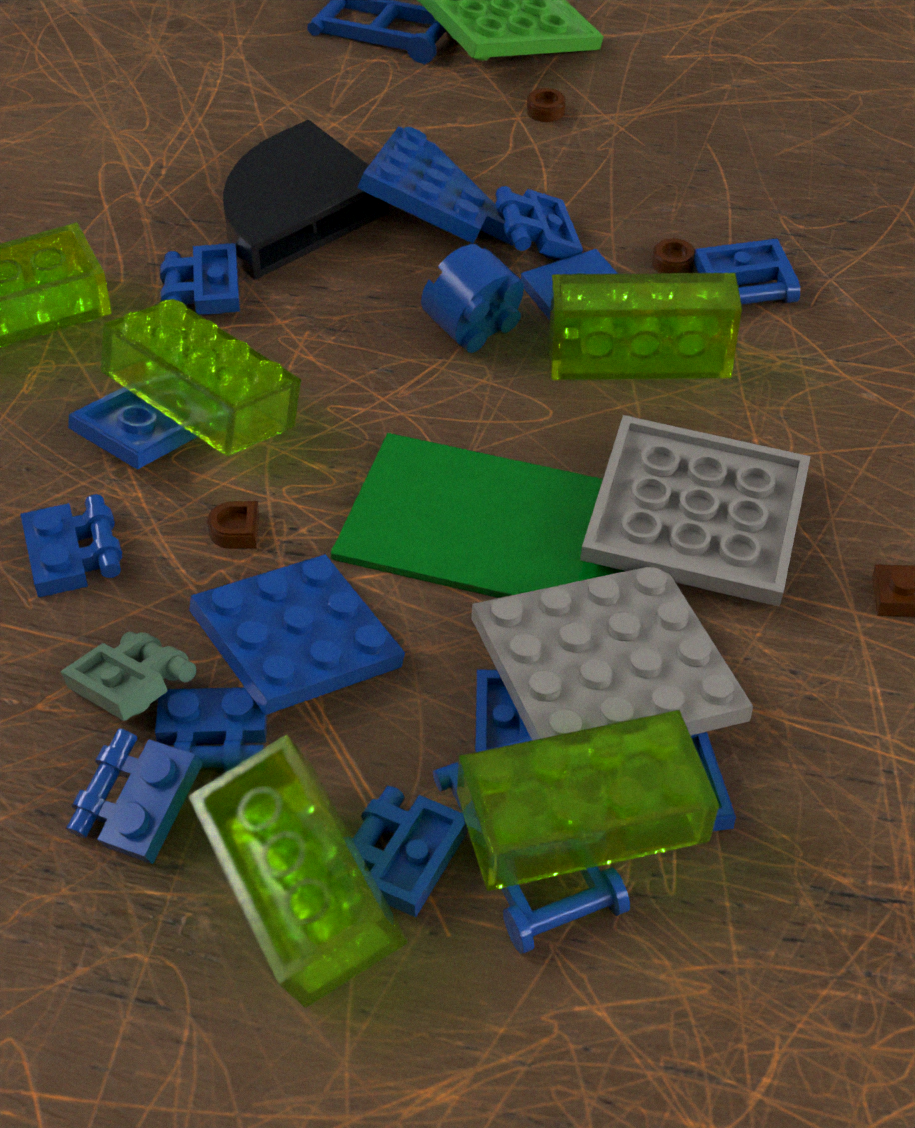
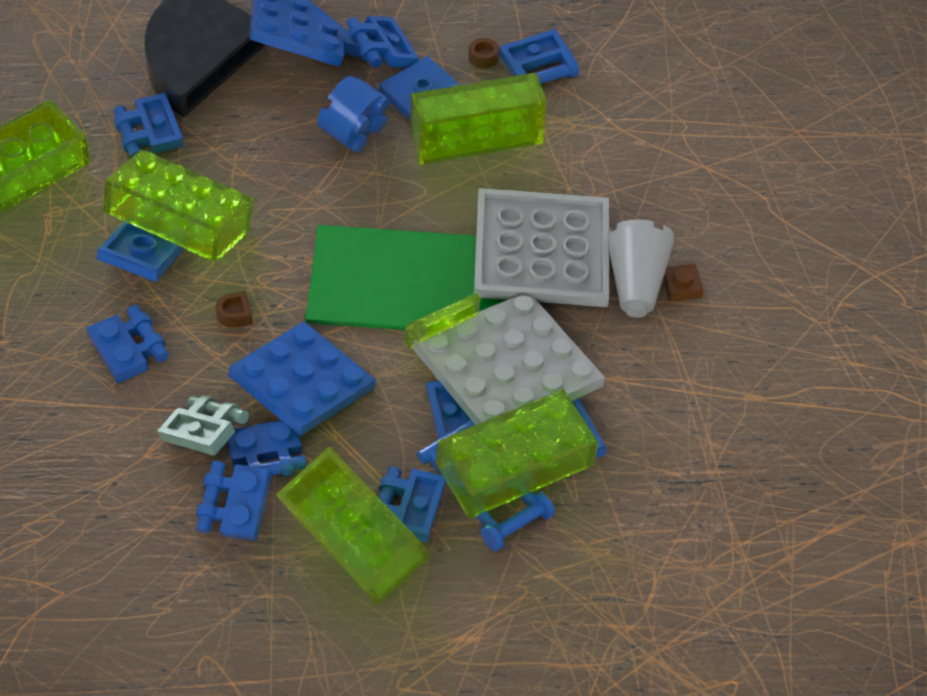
camera: 15 degrees left, 5 degrees up
none -> clear neon green slope [403,293,481,349]
none -> light grey cone [607,220,674,318]

